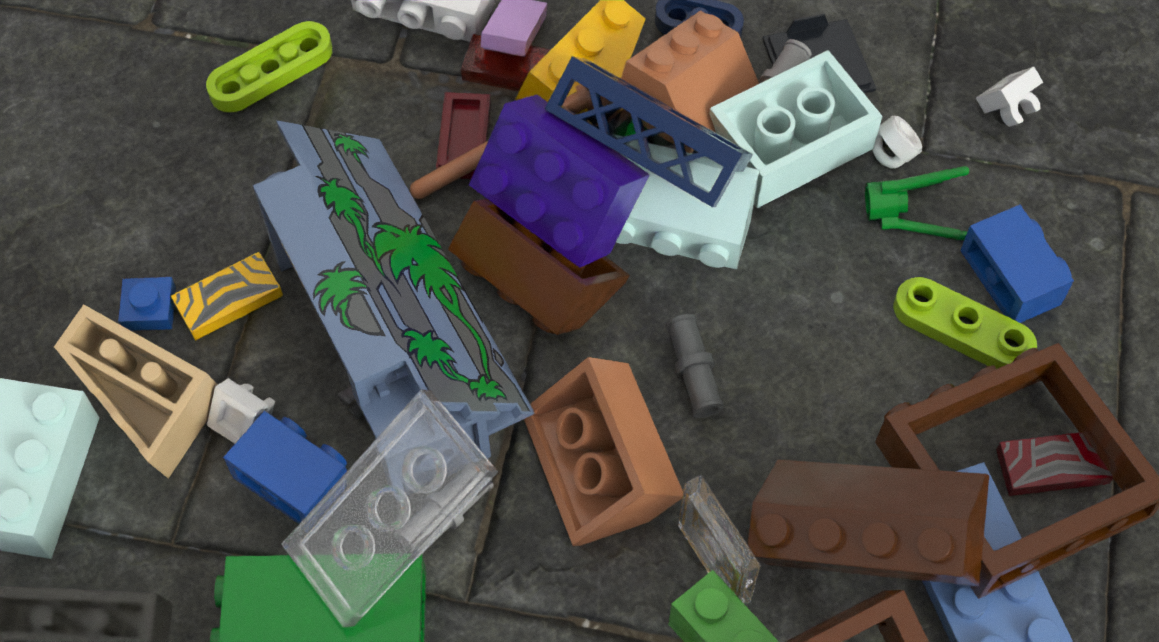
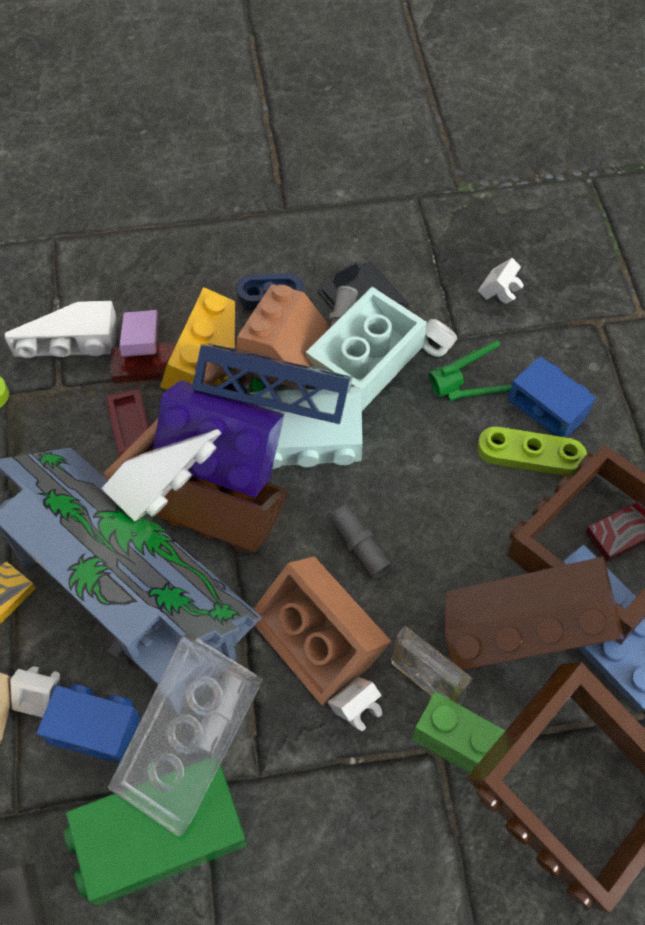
camera: 20 degrees left, 0 degrees up
none -> white slope [101,429,221,521]
none -> white tile [327,677,382,731]

